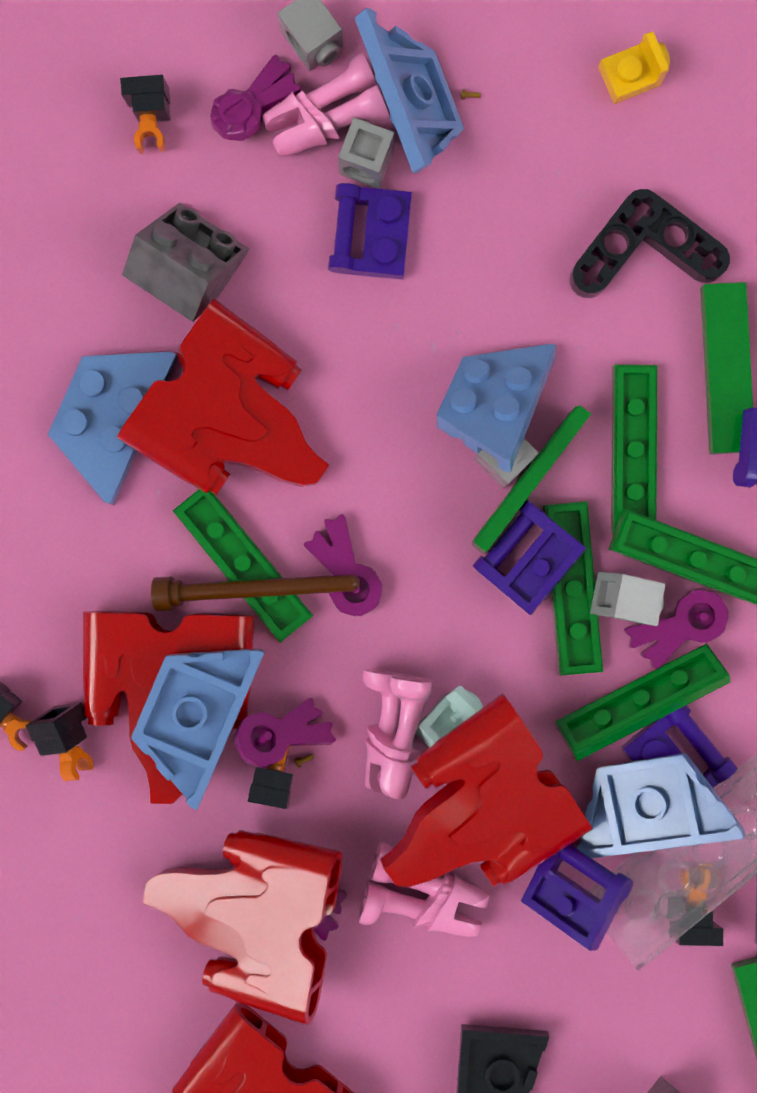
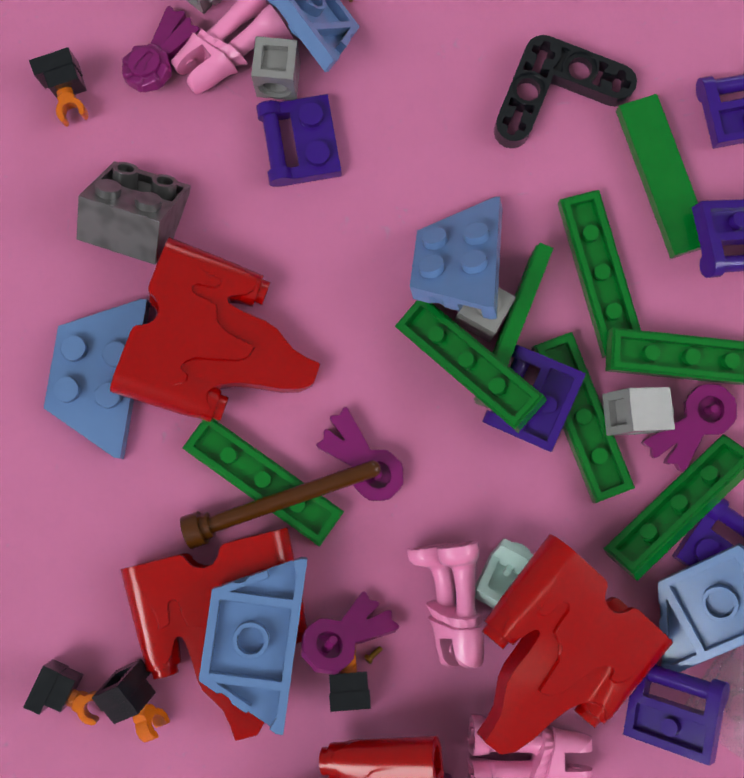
camera: 20 degrees left, 5 degrees down
none -> green tile [395,300,547,433]

